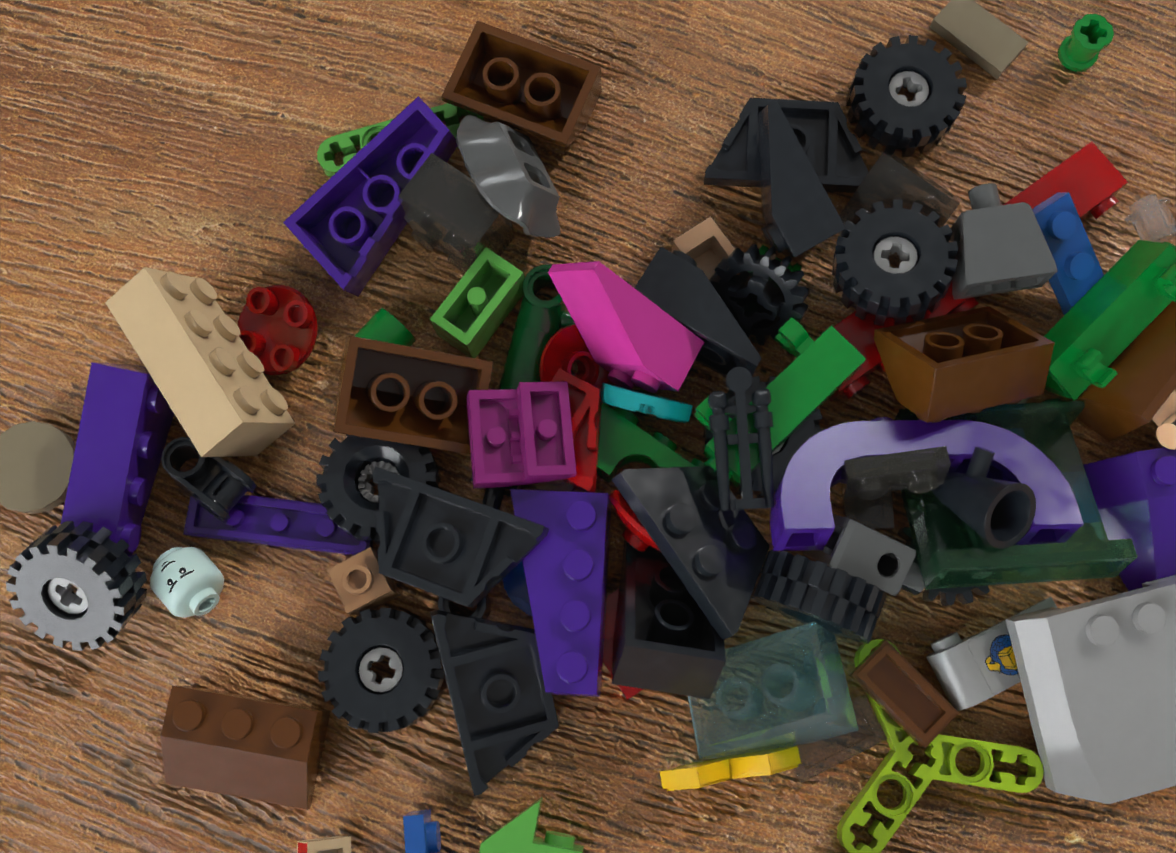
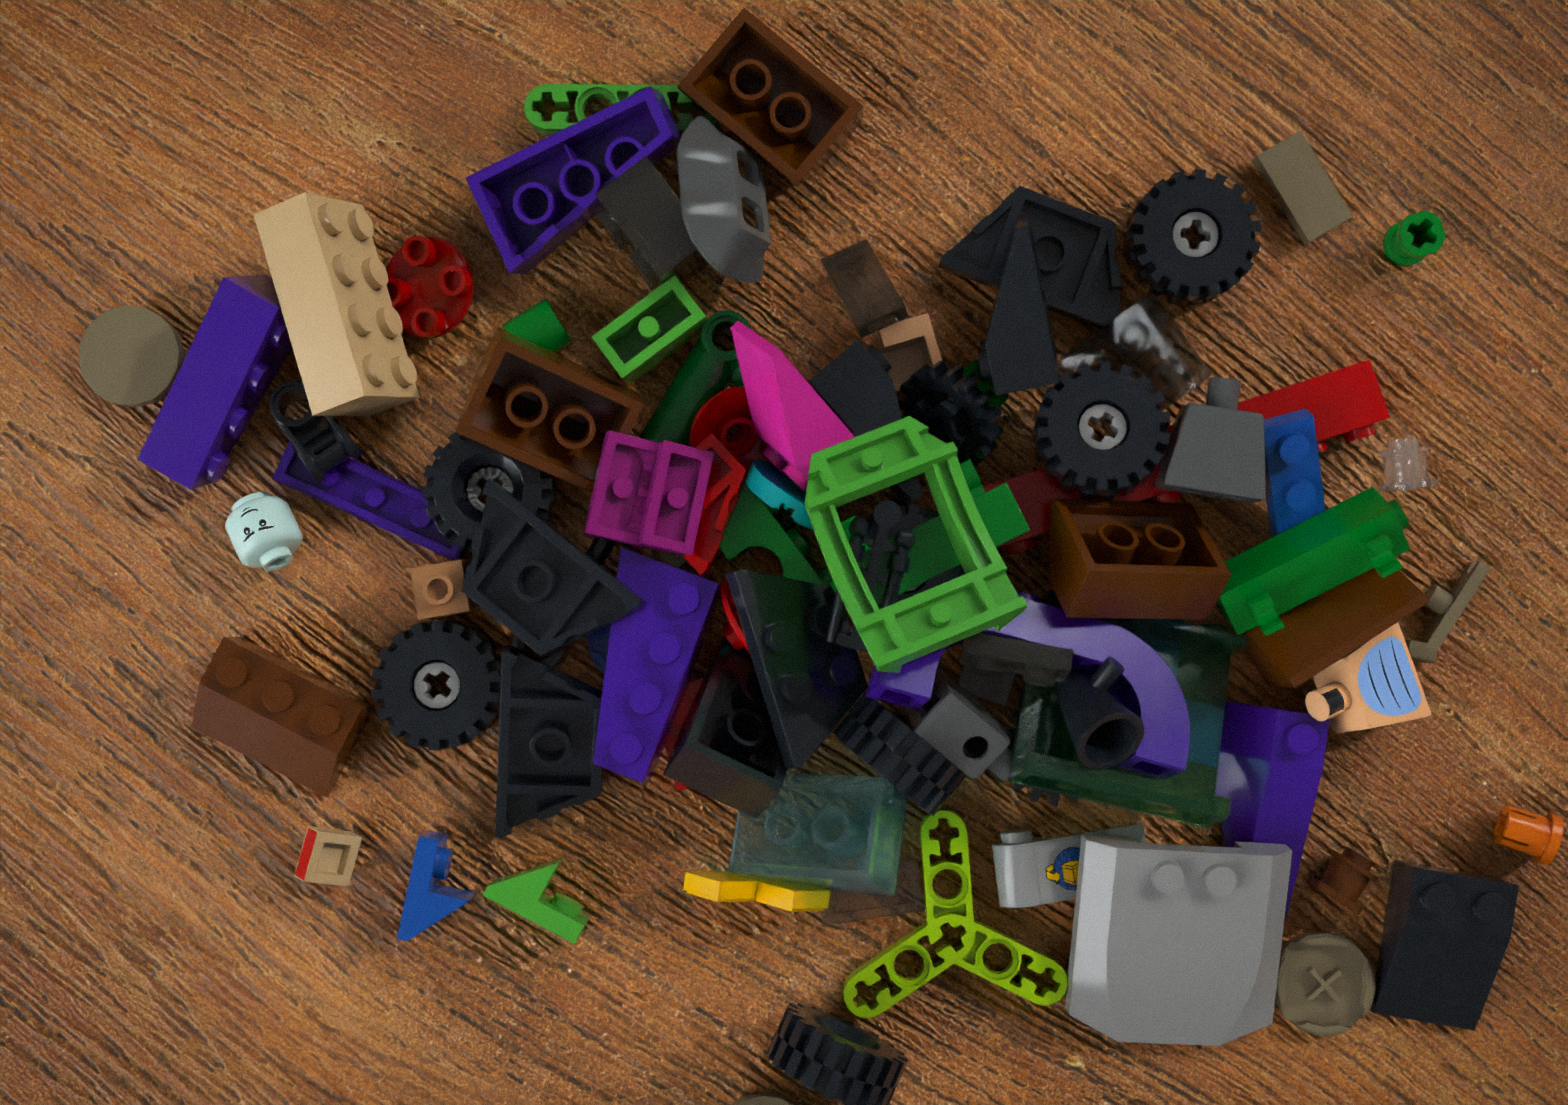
camera: 15 degrees right, 10 degrees up
bush [6,521,147,651] -> none
reddish brown tile [849,640,959,748] -> none
none -> bright green wedge [804,416,1028,673]
none -> clear smoke tile [820,239,908,338]

